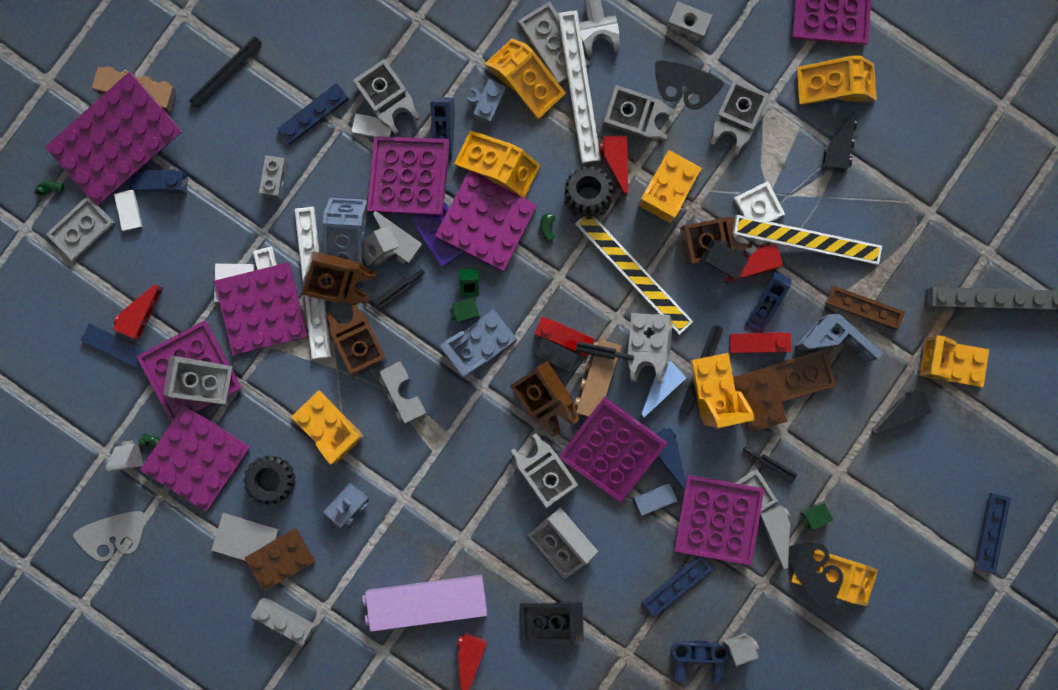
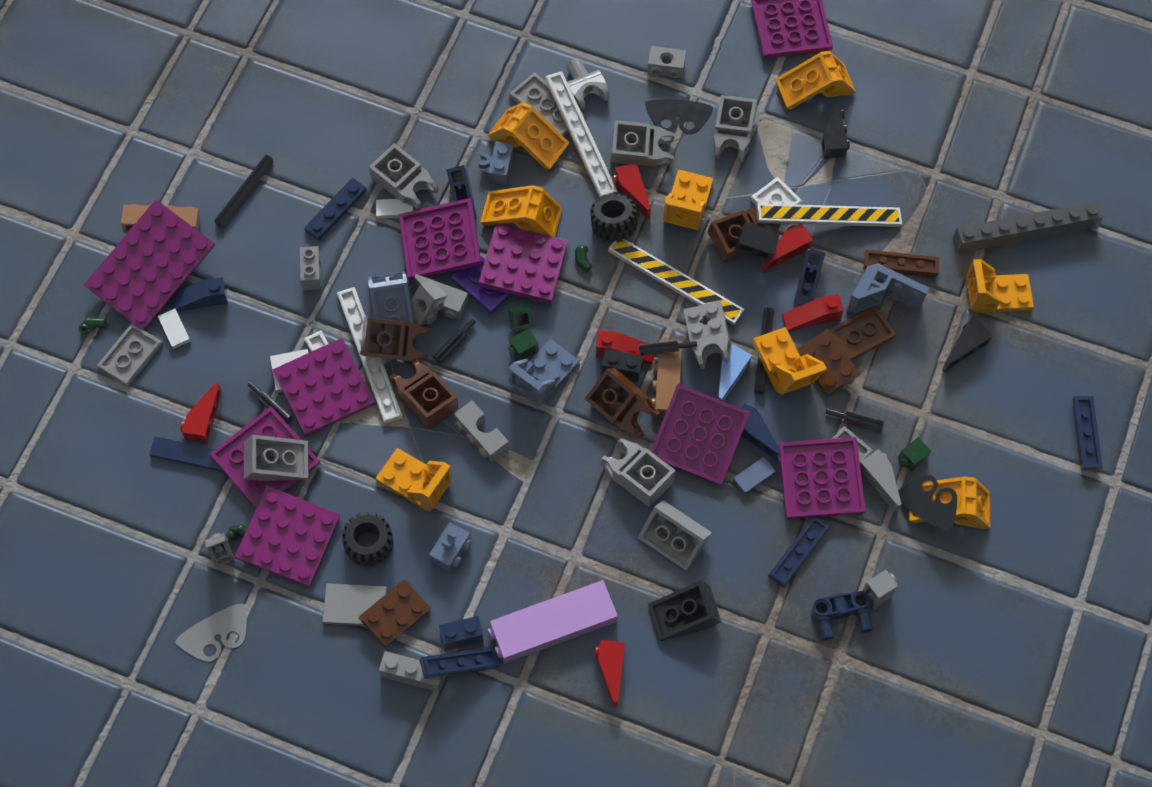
camera: 10 degrees left, 20 degrees down
none -> black axle [248,382,293,424]
none -> dark blue tile [419,647,500,679]
none -> dark blue brick [439,616,484,651]

